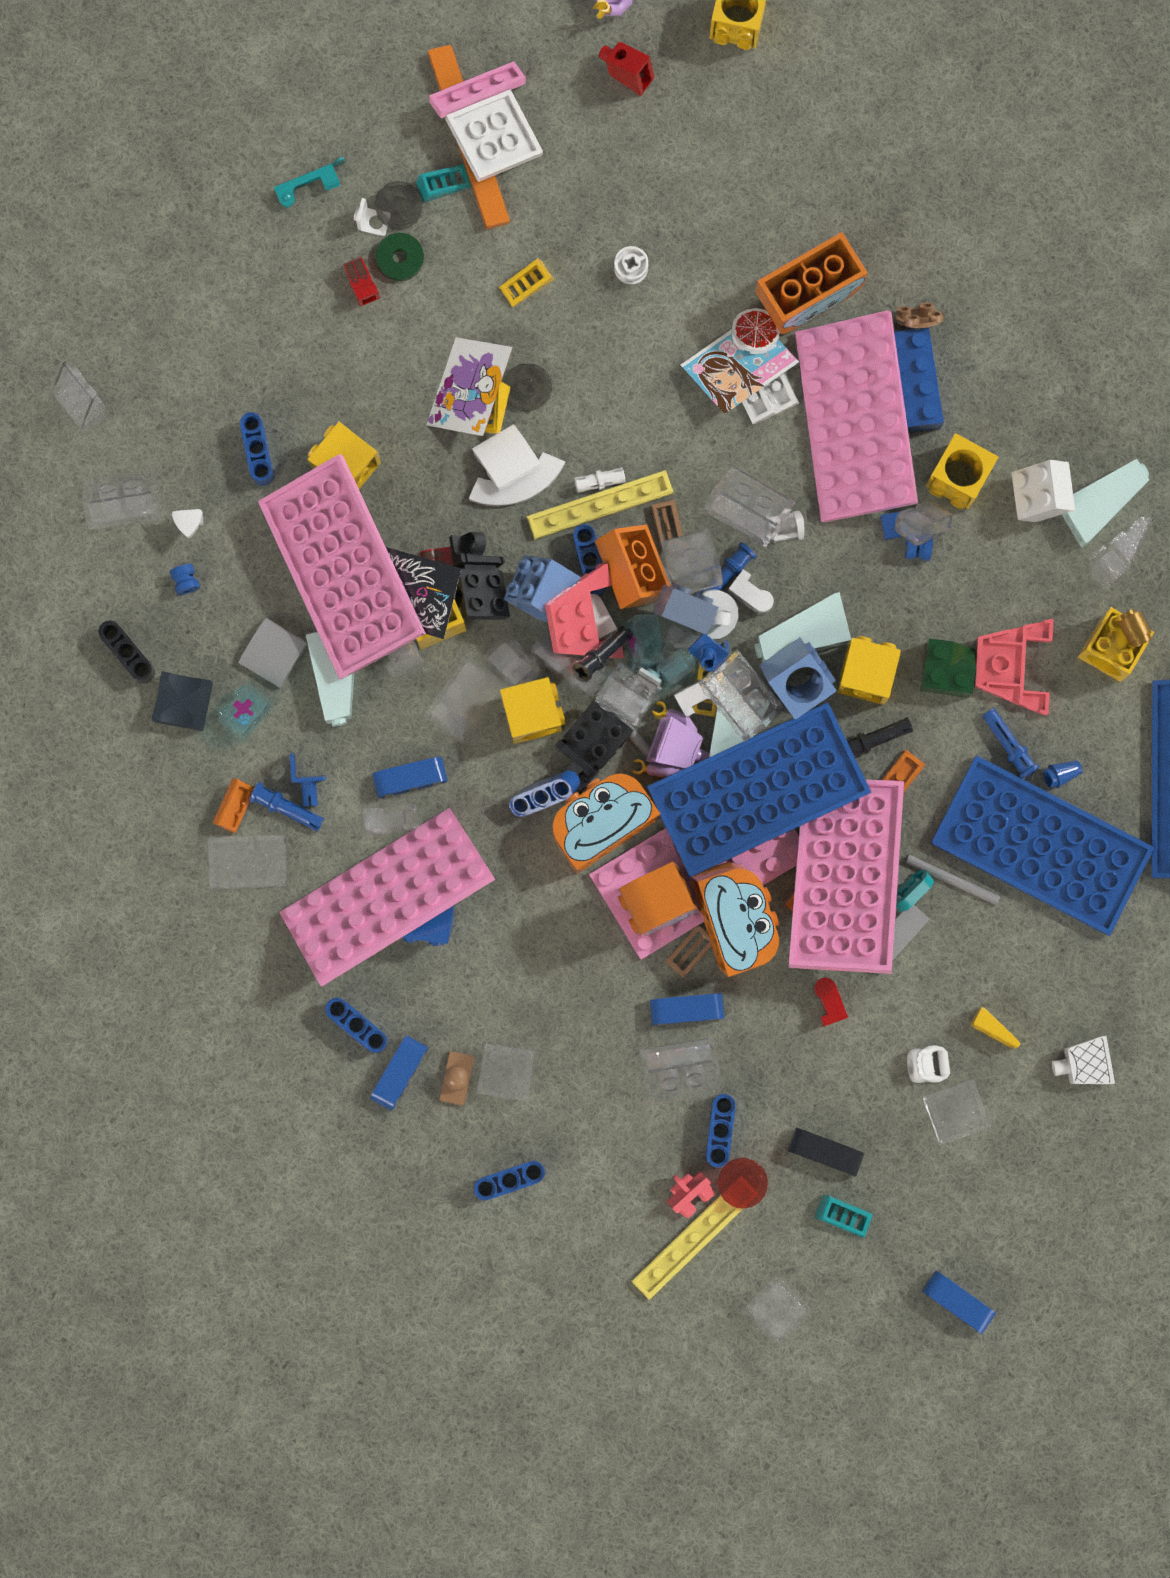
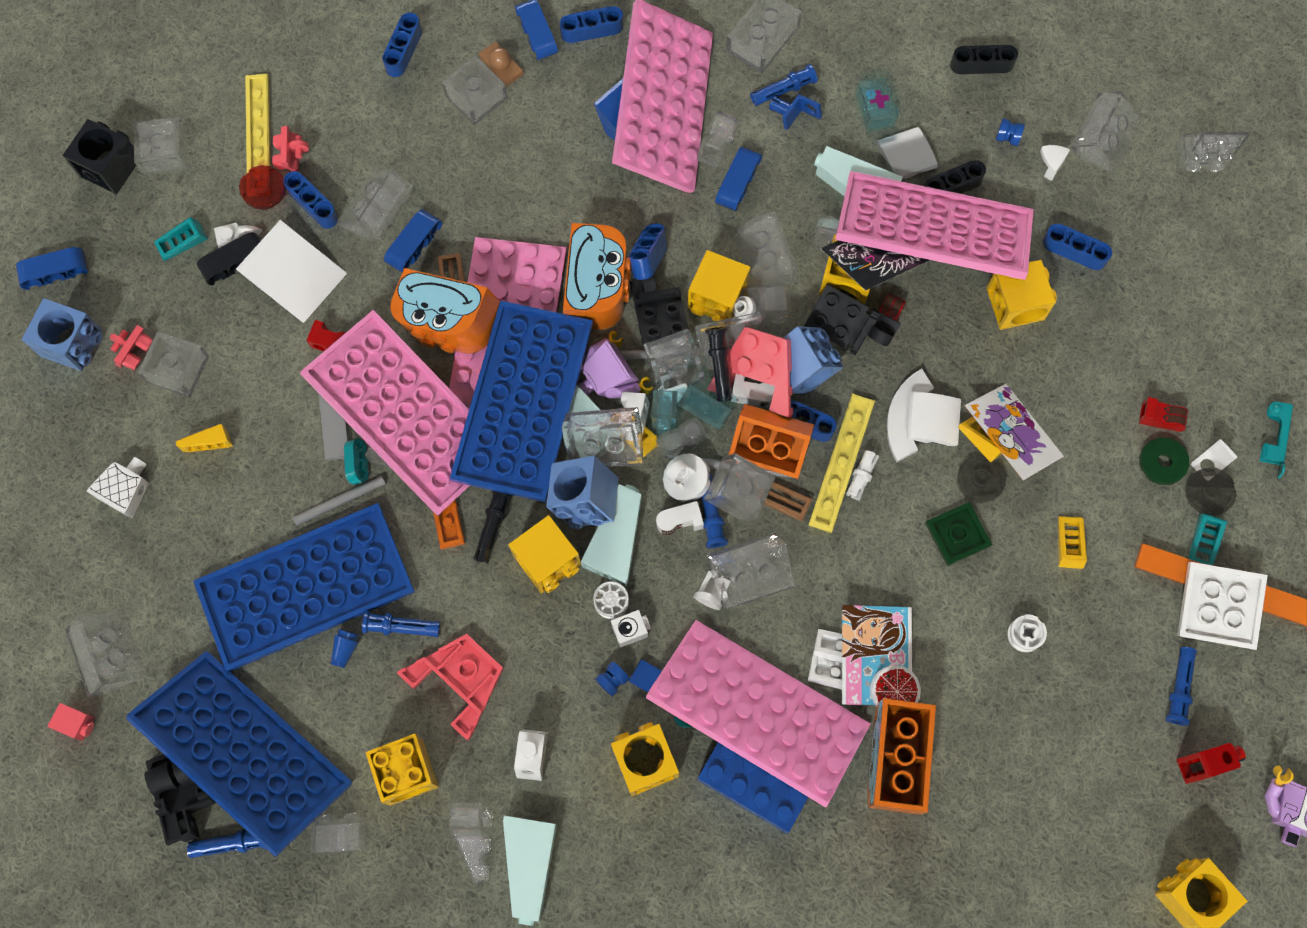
camera: 130 degrees right, 10 degrees down
black brick [152,671,213,731] -> none
orange plate [213,778,254,834] -> none
bright pink plate [429,61,526,118] -> none
orange brick [617,862,700,937] -> none
sand blue brick [652,582,719,635] -> none
blue bracket [688,633,729,671] -> none
clear brick [894,500,953,546] -> none
medium nougat dish [895,303,944,329] -> none
white piece [907,1045,950,1083] -> none
dark green slope [920,638,976,698] -> none
white brick [1011,460,1075,522] -> none
pearl gold brick [1118,609,1152,648] -> none
none -> medium blue brick [21,298,103,371]
none -> black brick [62,119,141,195]
none -> coral hips [109,325,153,370]
none -> white plate [214,223,262,248]
none -> white sticker [236,220,347,323]
none -> white torso [514,729,549,781]
none -> white wheel [593,581,629,619]
none -> white brick [611,610,651,648]
none -> white plate [733,296,756,320]
none -> black beam [924,160,986,194]
none -> dark green tile [925,502,992,566]
none -> blue pin [1165,647,1197,726]

